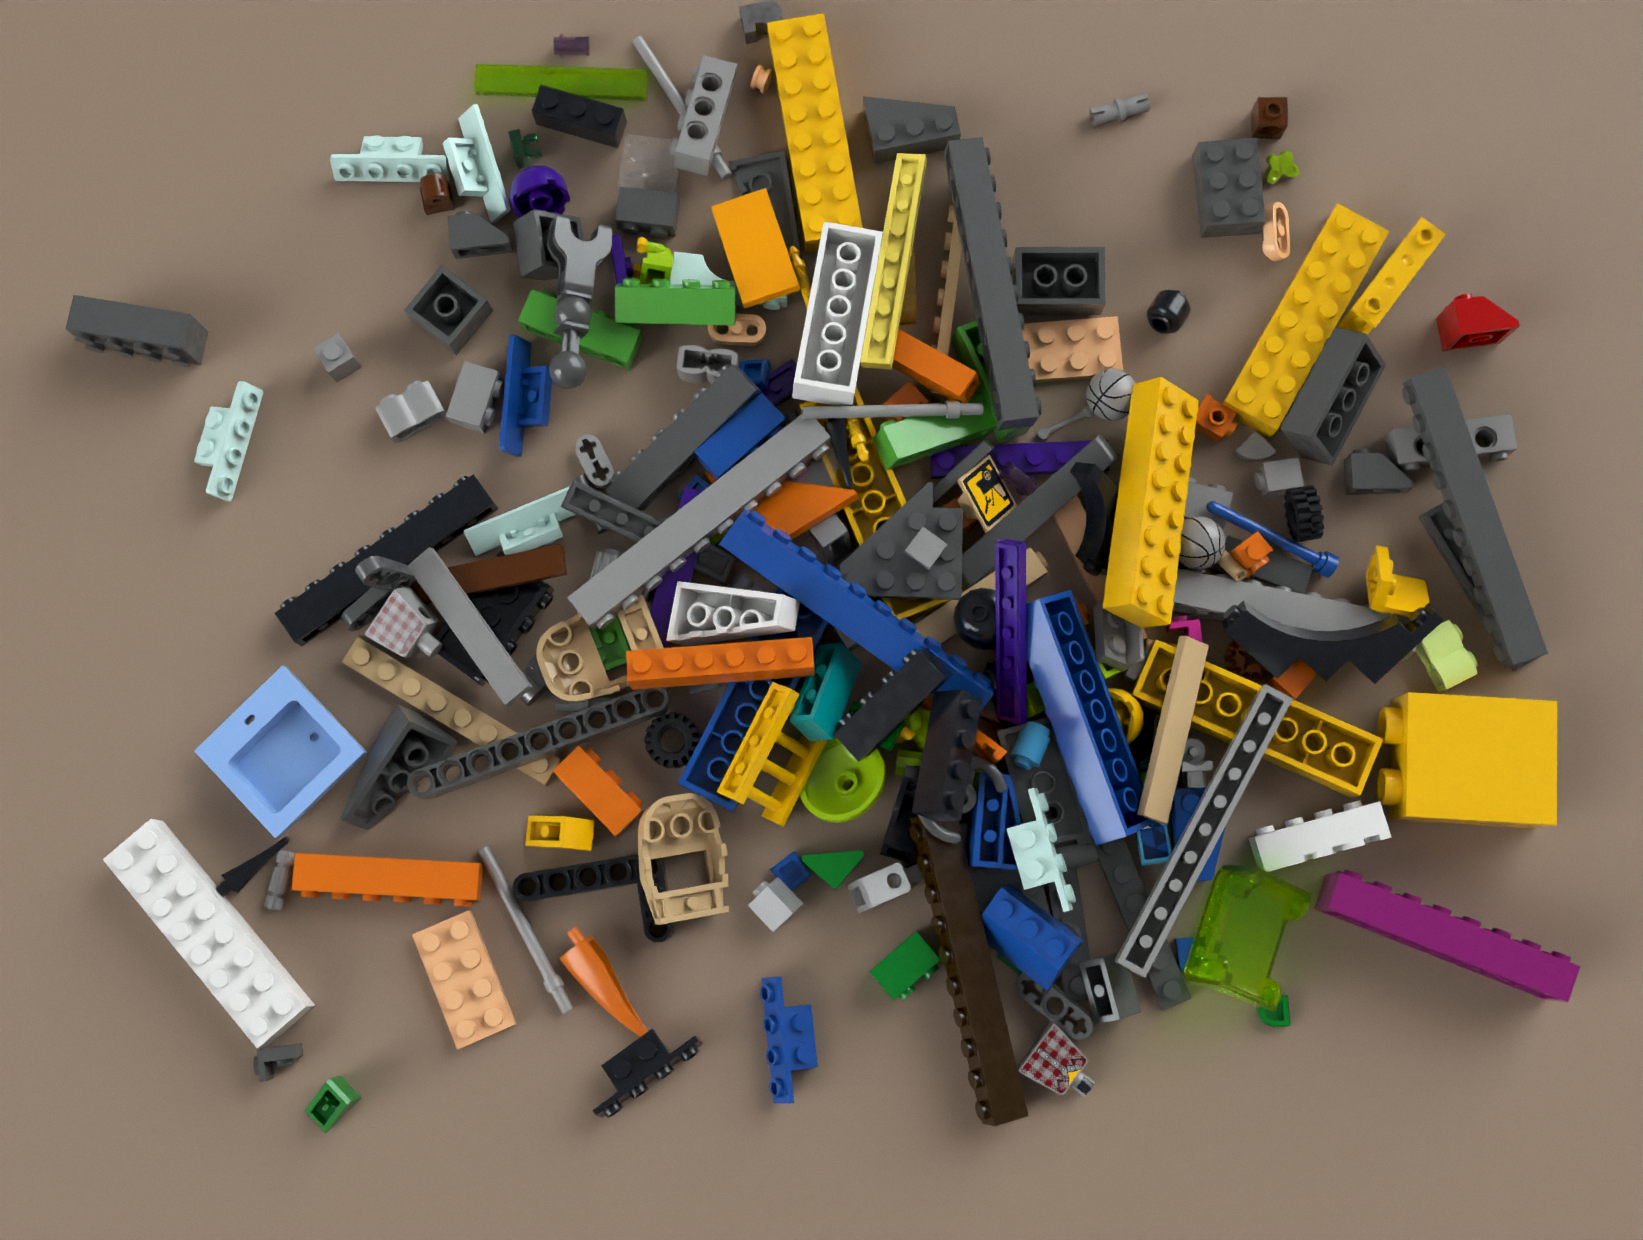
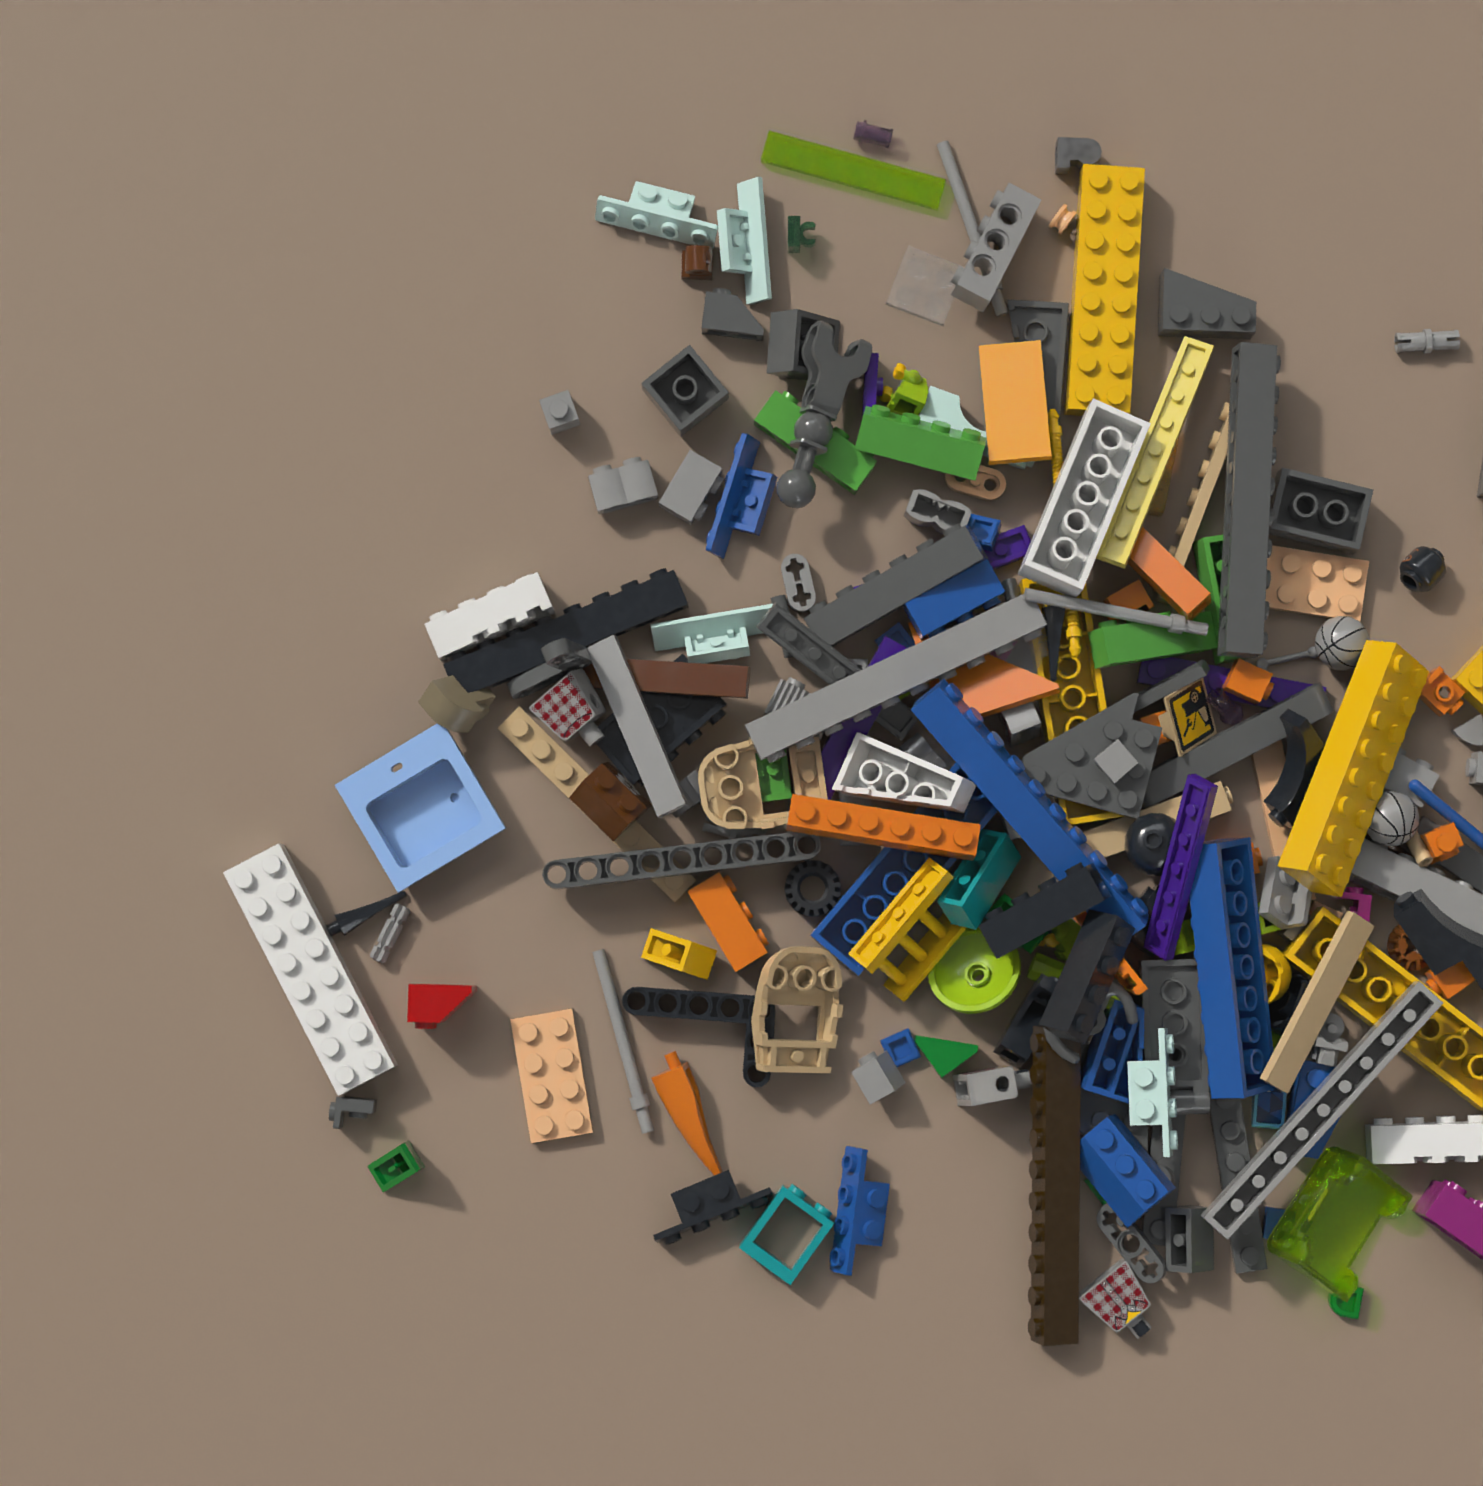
camera: 10 degrees right, 5 degrees up
dark grey brick [66,295,208,367] -> none
light aqua bracket [194,381,263,501] -> none
orange brick [292,853,484,907] -> none
dark grey wedge [341,704,458,830] -> none
dark purple cylinder [510,166,570,218] -> none
black brick [531,84,627,148] -> none
dark grey brick [615,186,680,238] -> none
green brick [869,931,940,1001] -> none
dark azure brick [1010,721,1051,770] -> none
none -> red slope [407,984,477,1029]
none -> dark tan brick [418,675,496,733]
none -> white wedge [424,572,555,661]
none -> reddish brown slope [569,762,652,842]
none -> teal window [739,1184,834,1285]
none -> orange brick [1222,658,1274,705]

